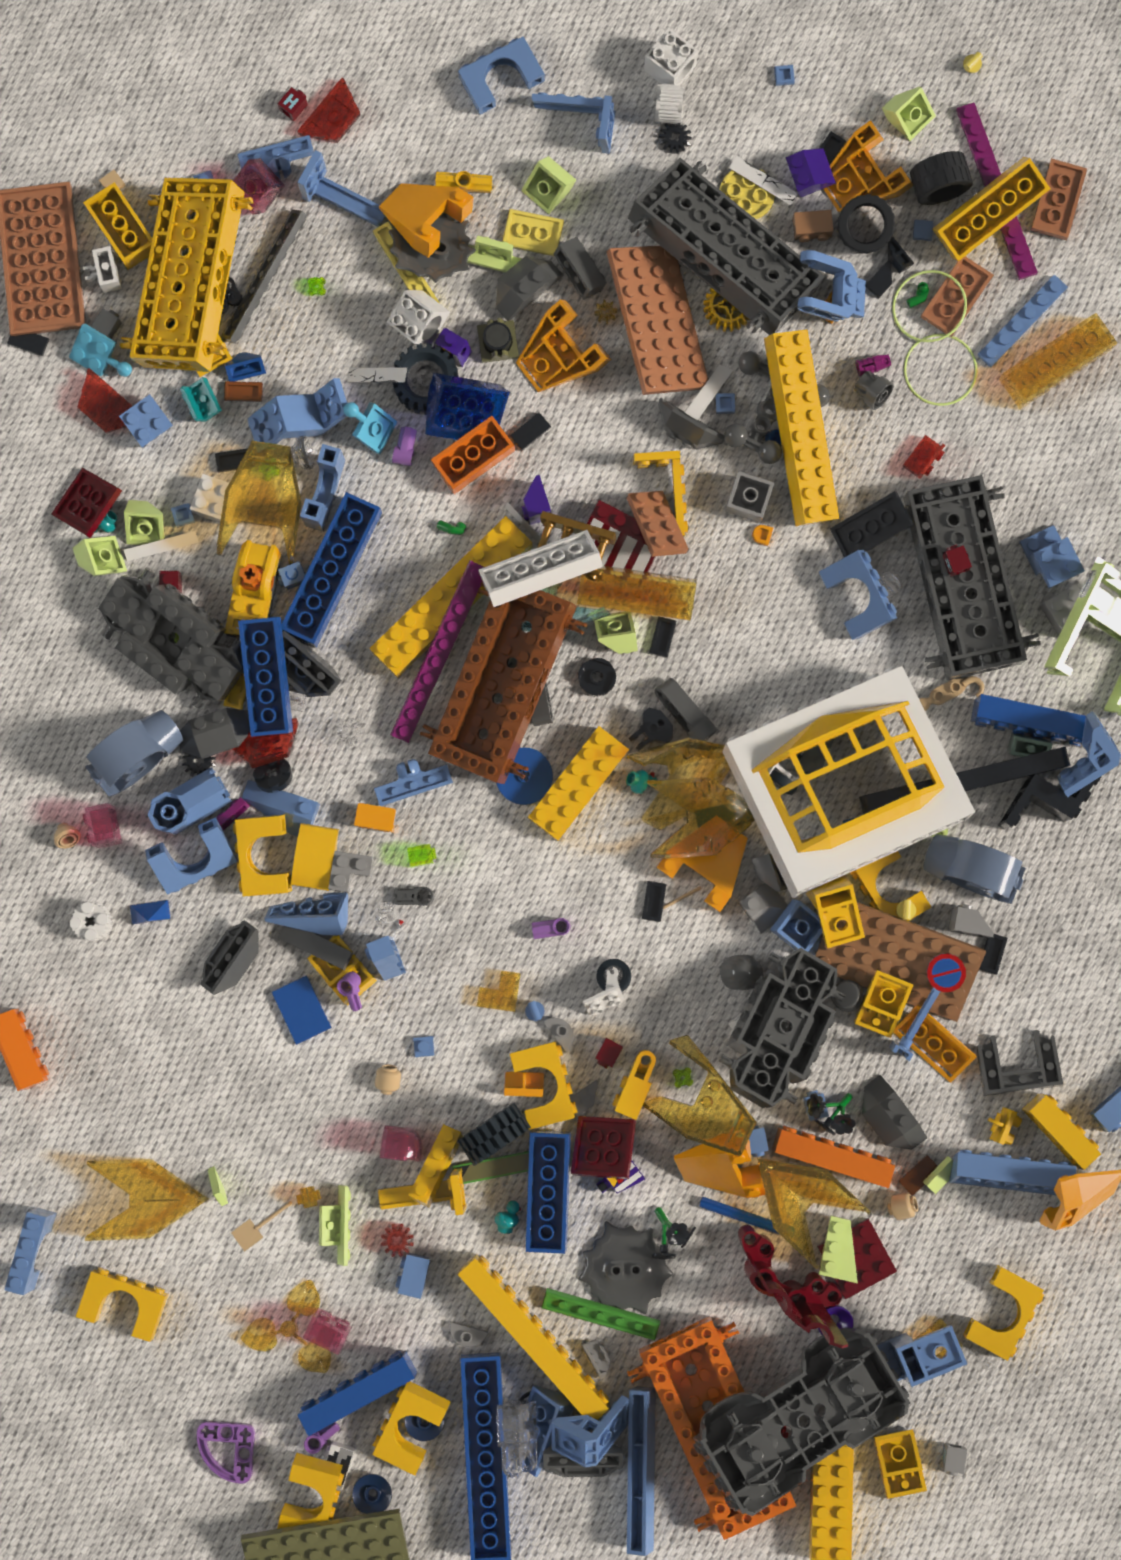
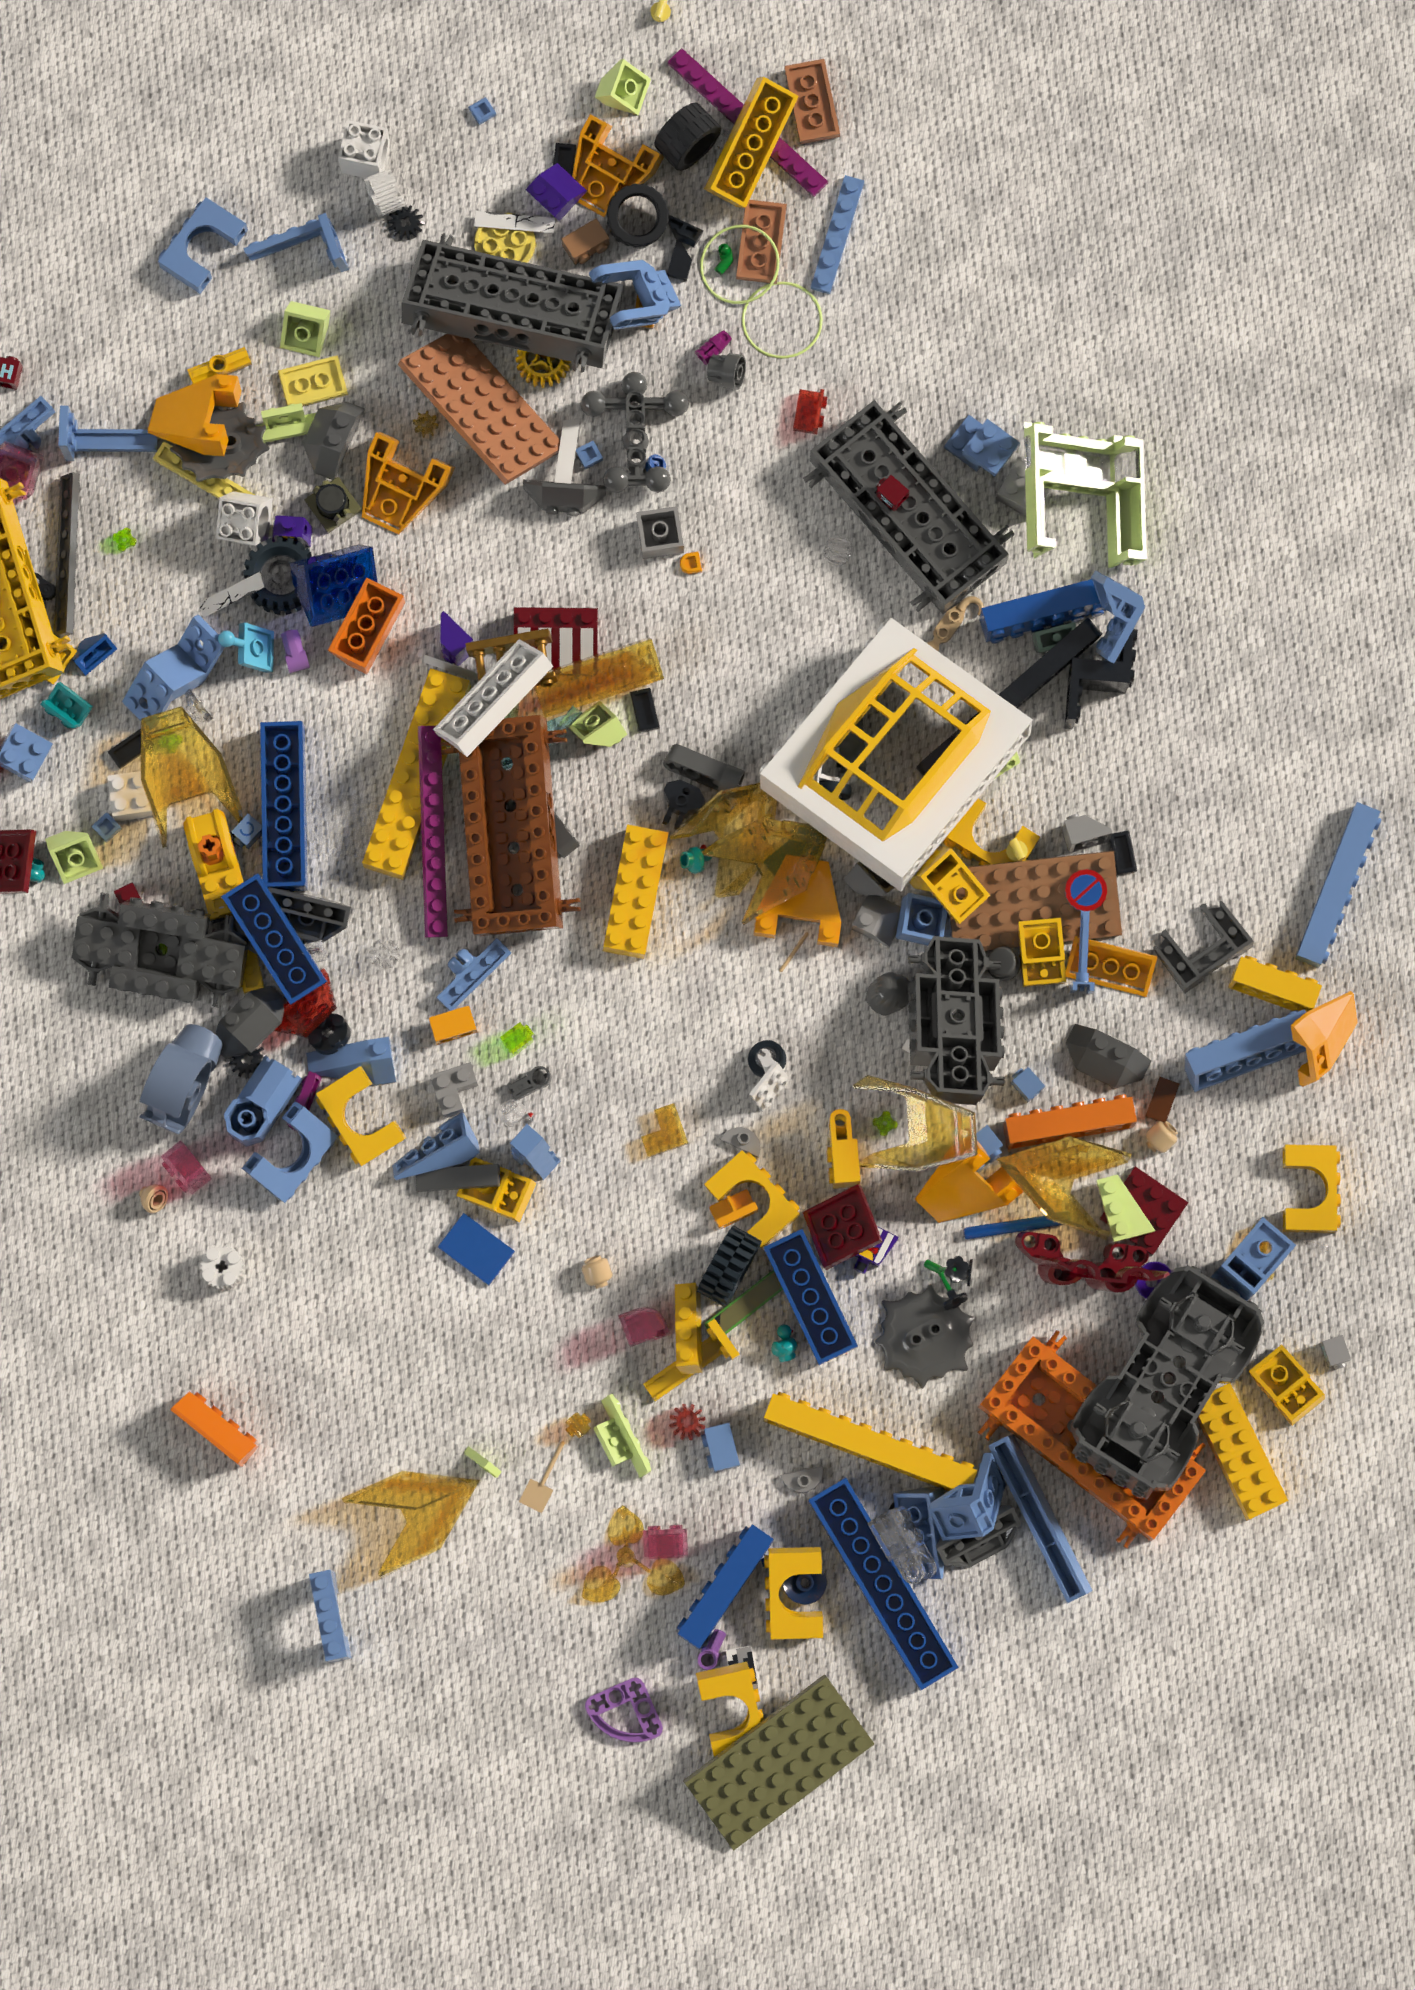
camera: 30 degrees left, 5 degrees down
yellowish green slope [73,536,127,576] -> none
yellow arch [76,1267,168,1342] -> none
white sticker [124,531,199,561] -> none
blue slope [130,900,171,925] -> none
dark grey wedge [200,920,259,995] -> none
dark orange tile [224,381,263,402] -> none
yellow slope [291,823,339,891] -> none
clear red wing [297,77,361,143] -> none
medium blue arch [300,444,346,532] -> none
medium lavender axle [337,972,362,1011] -> none
dark blue dish [352,1474,392,1514] -> none
medium blue plate [413,1036,435,1057] -> none
green arm [437,520,466,535] -> none
blue piece [496,747,553,805] -> none
black tile [510,412,551,451] -> none
medium blue plate [525,1001,545,1021] -> none
medium lavender piece [532,918,571,939] -> none
bright green tile [541,1288,660,1341] -> none
dark grey brick [554,237,607,300] -> none
flat silver tile [570,1080,598,1116] -> none
black plate [578,658,616,697] -> none
light grey plate [581,1341,610,1379] -> none
dark red brick [595,1038,623,1069] -> none
nougat plate [627,491,689,557] -> none
yellow bracket [633,450,688,537] -> none
black tile [642,881,667,922] -> none
yellow brick [764,329,839,527] -> none
black plant [807,1093,856,1136] -> none
medium blue arch [819,550,897,640] -> none
black plate [830,491,913,558] -> none
medium blue tile [913,220,933,241] -> none
sand blue animal [923,834,1026,904] -> none
yellowish green tile [923,1156,953,1194] -> none
yellow hips [988,1107,1022,1145] -> none
clear yellow brick [999,313,1118,410] -> none

